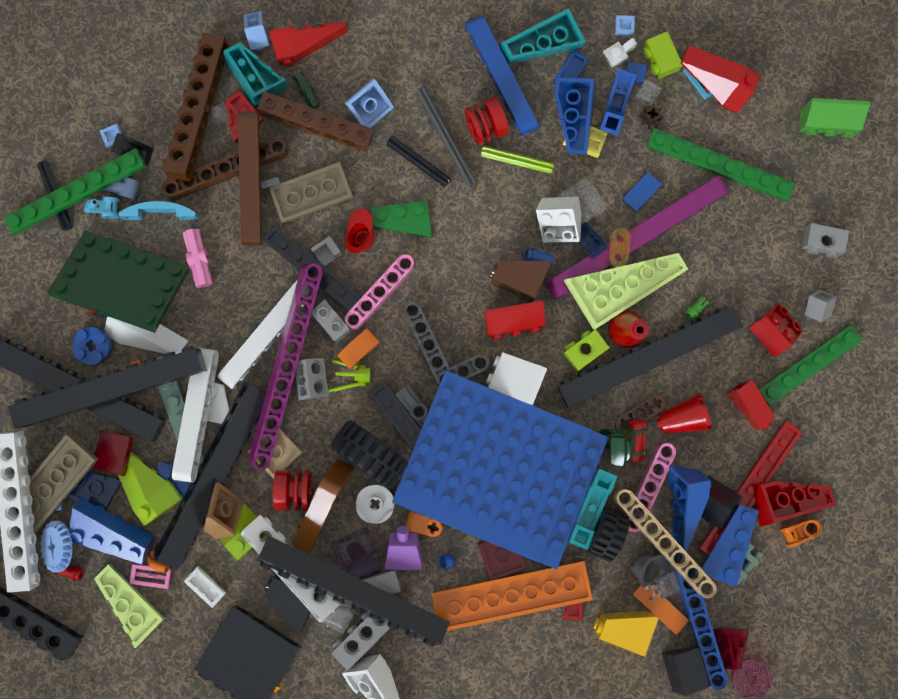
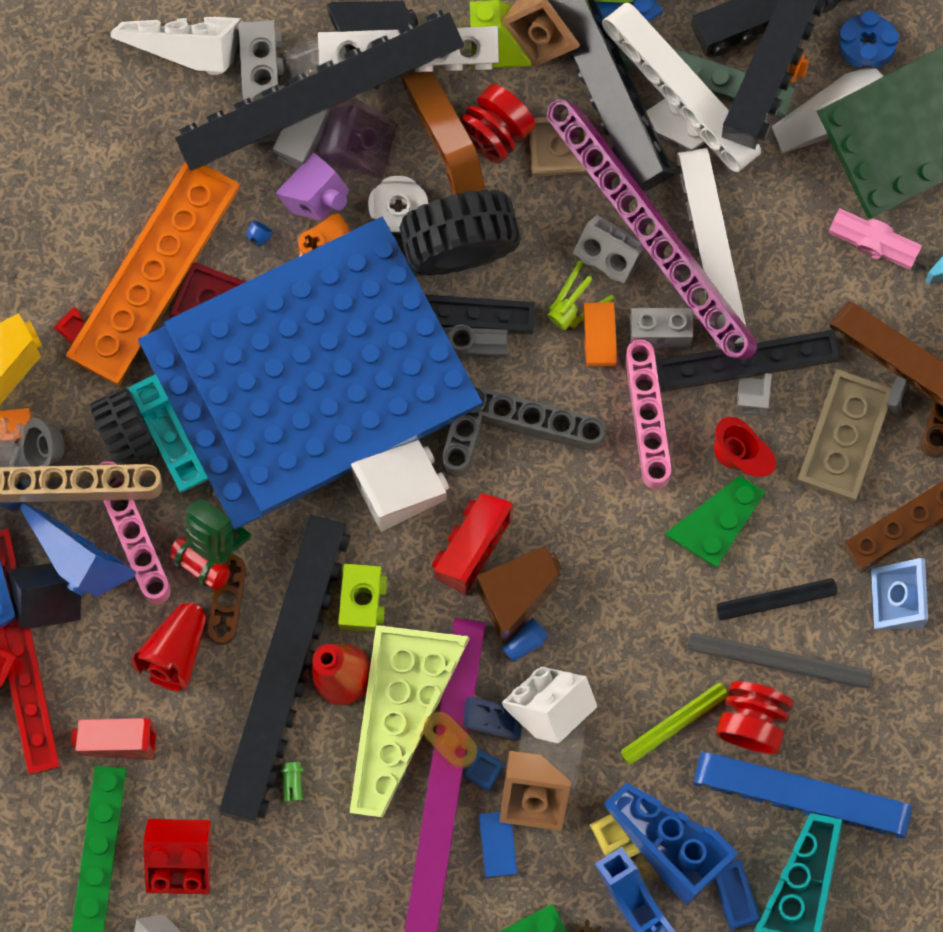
camera: 130 degrees right, 10 degrees down
none -> blue tile [462,749,505,792]
none -> medium nougat slope [499,751,571,831]

